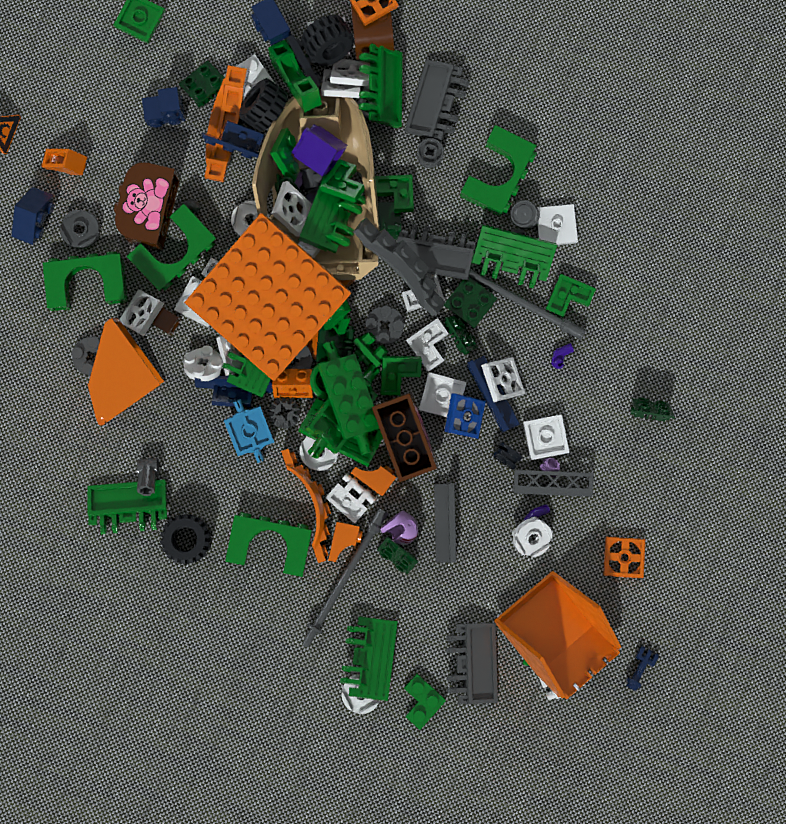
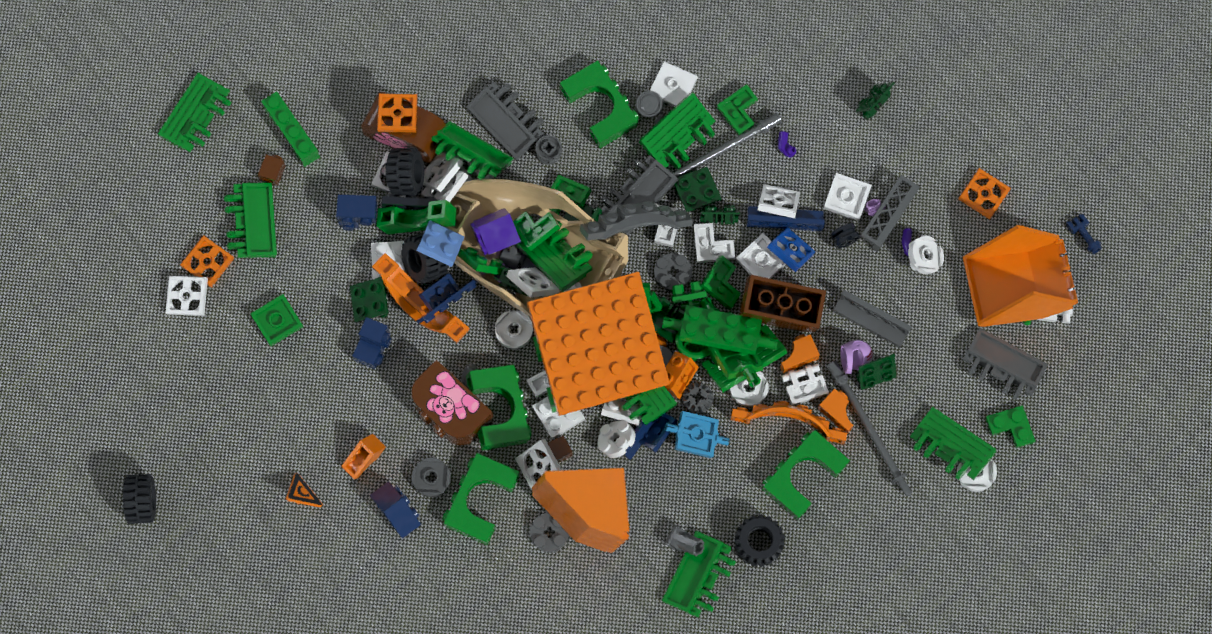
camera: 60 degrees left, 10 degrees down
none -> medium blue plate [416,221,465,267]

